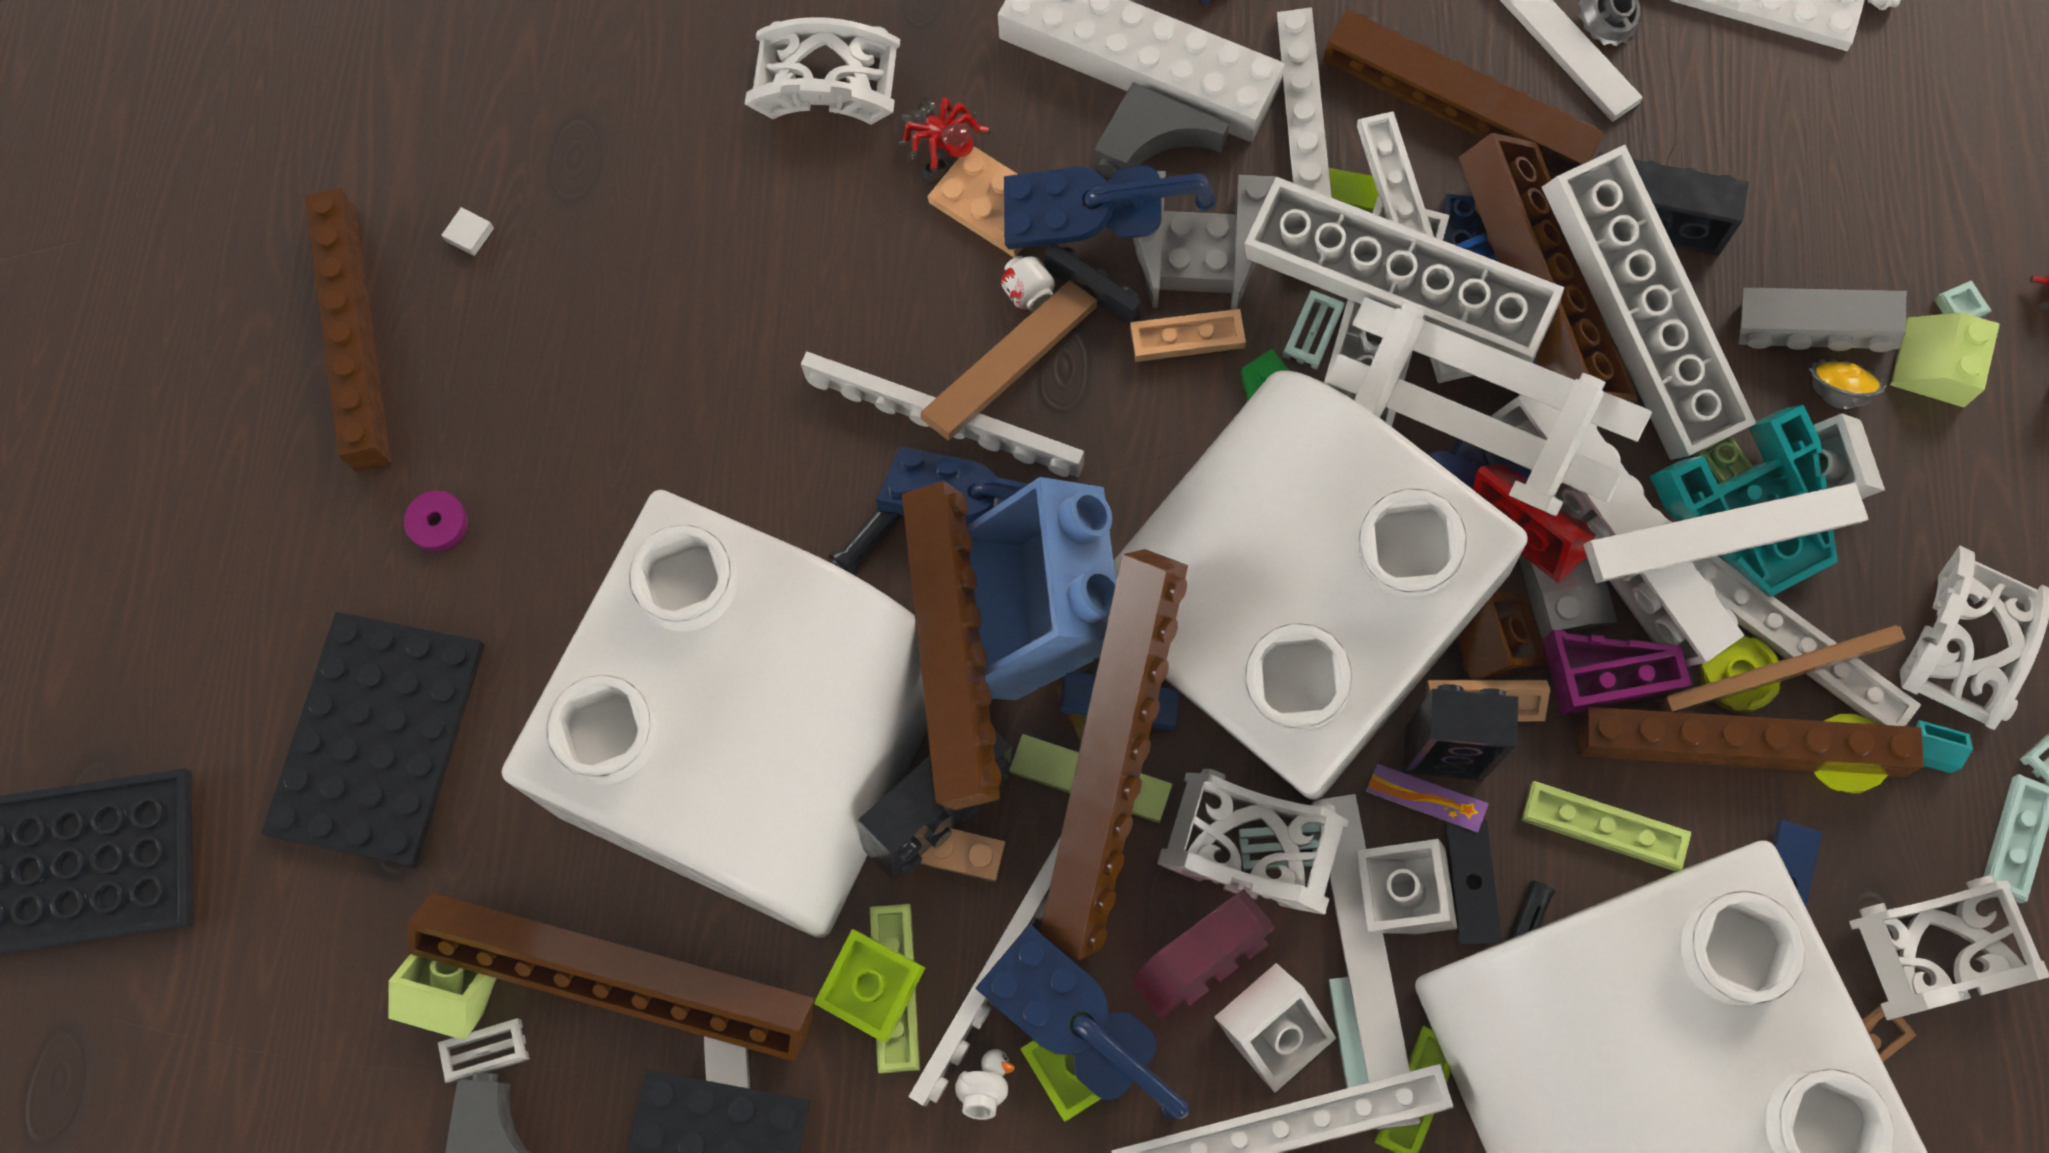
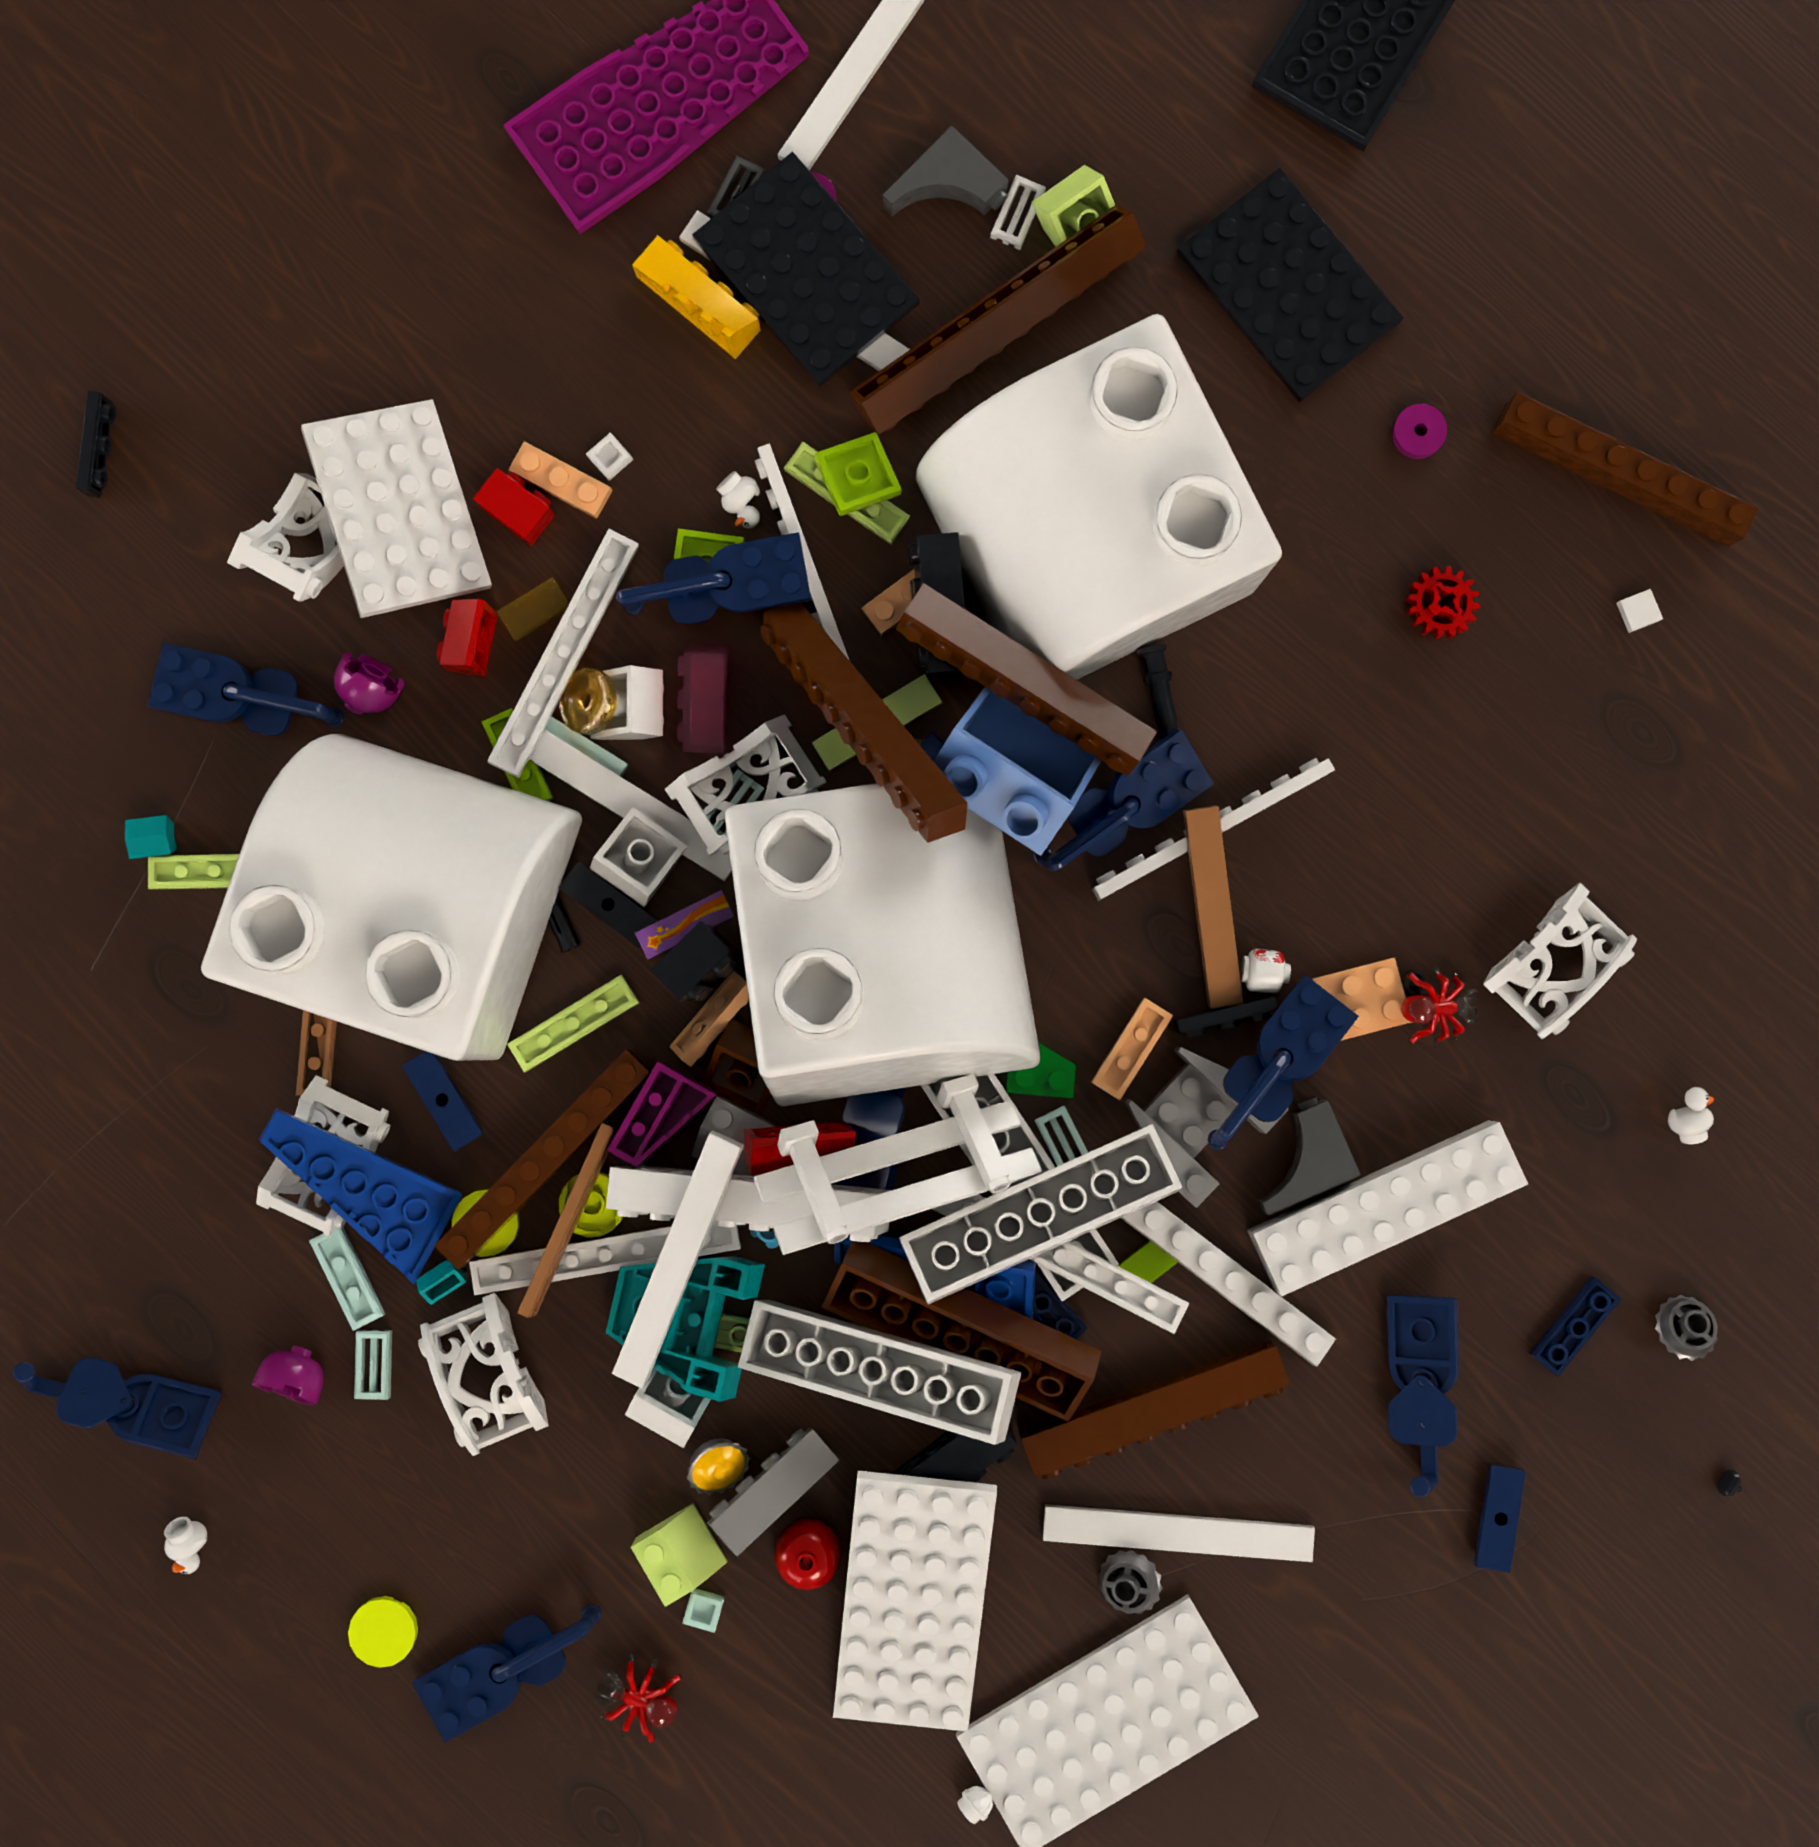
camera: 125 degrees right, 15 degrees up
none -> blue wing [259,1108,462,1284]
none -> clear yellow tile [559,668,617,735]
none -> red cylinder [774,1518,842,1591]
none -> white plate [833,1471,997,1731]
none -> red gear [1405,566,1480,640]

